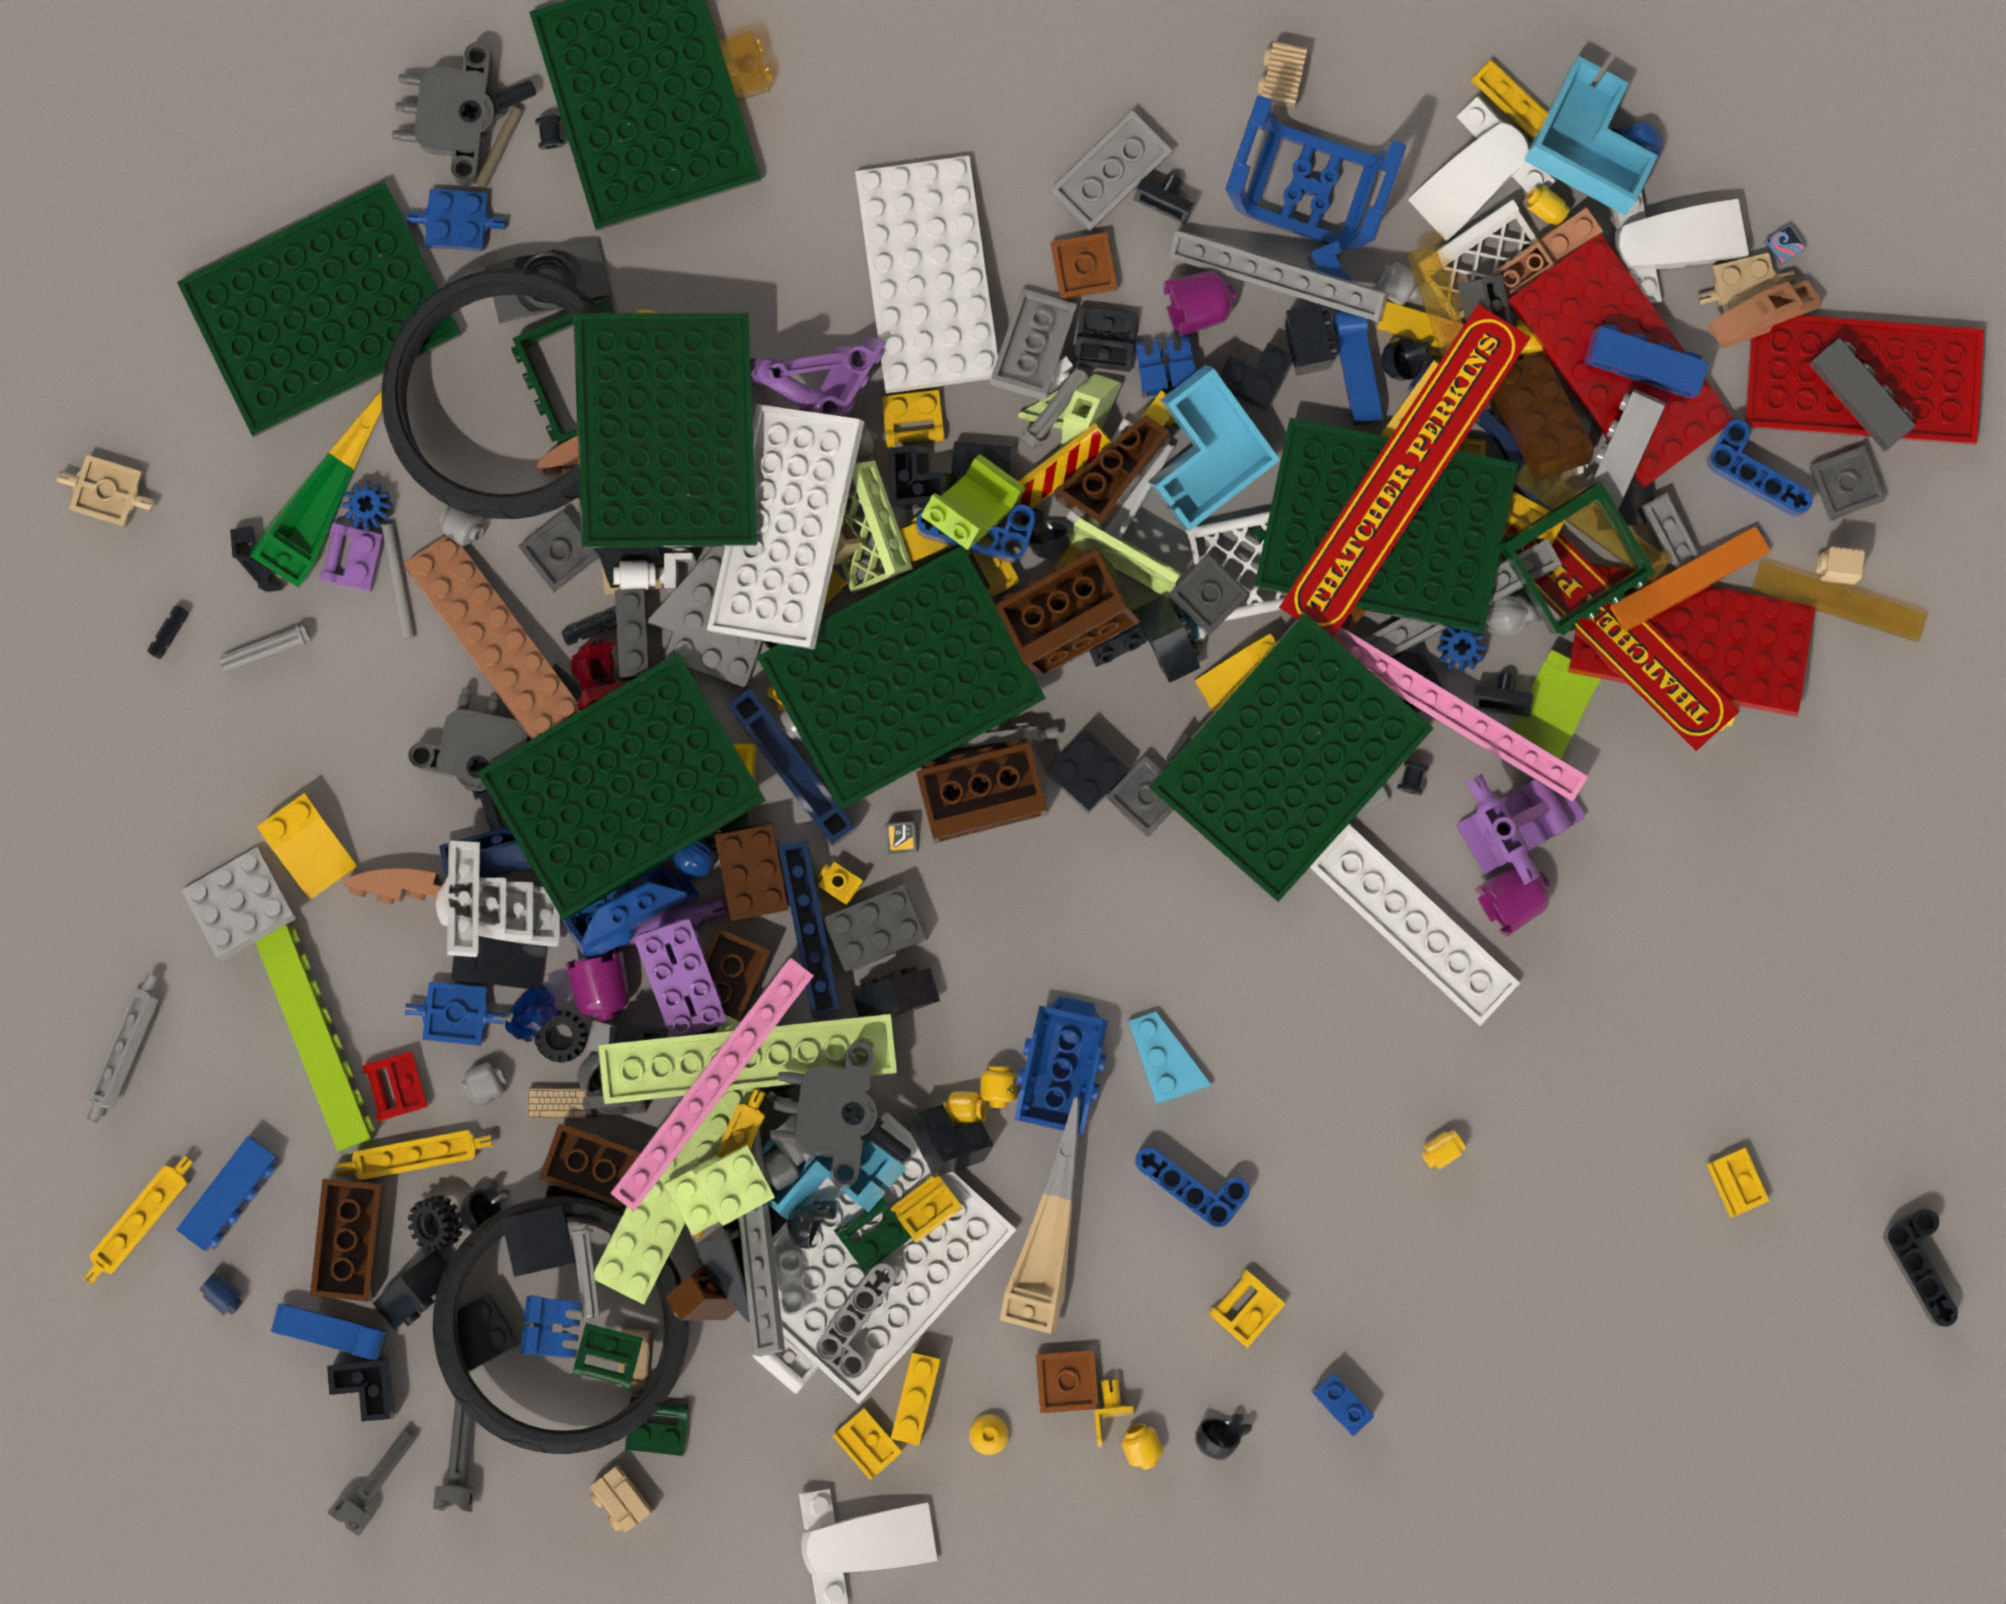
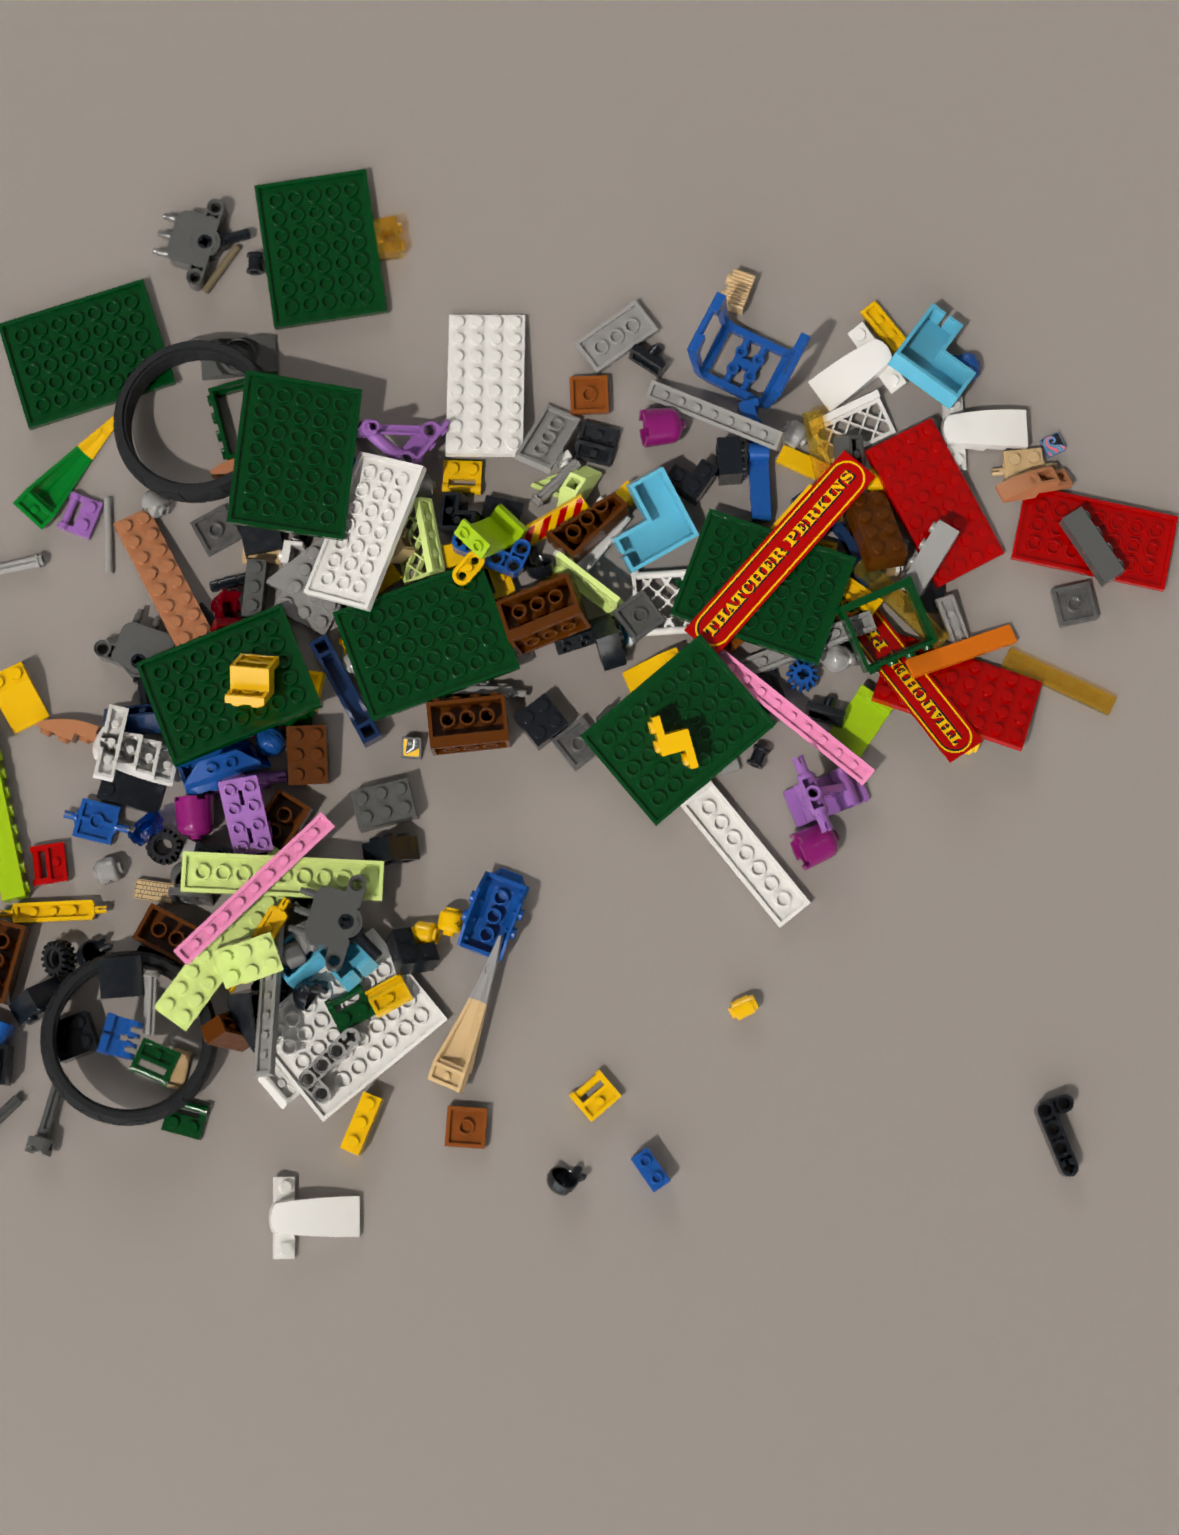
camera: 10 degrees right, 5 degrees down
black piece [230,526,282,593] -> none
blue gear [342,481,392,531] -> none
blue plate [407,189,506,251] -> none
tan brick [589,1465,654,1533] -> none
white brick [613,560,655,590] -> none
dark blue brick [778,840,842,1020] -> none
yellow brick [817,862,864,907] -> none
yellow plate [832,1408,903,1480] -> none
yellow brick [969,1414,1010,1455] -> none
yellow bracket [1094,1379,1134,1447] -> none
yellow head [1121,1424,1164,1470] -> none
medium azure wing [1128,1012,1212,1104] -> none
blue legs [1135,335,1196,398] -> none
blue beam [1135,1147,1250,1228] -> none
black piece [1381,337,1438,381] -> none
nougat slope [1491,206,1603,298] -> none
yellow brick [1526,185,1570,226] -> none
blue brick [1584,324,1709,399] -> none
yellow plate [1706,1147,1770,1218] -> none
blue beam [1707,419,1813,517] -> none
tan brick [1815,546,1865,585] -> none
none -> yellow bracket [225,653,279,708]
none -> yellow plate [452,551,485,586]
none -> yellow bracket [647,715,699,769]

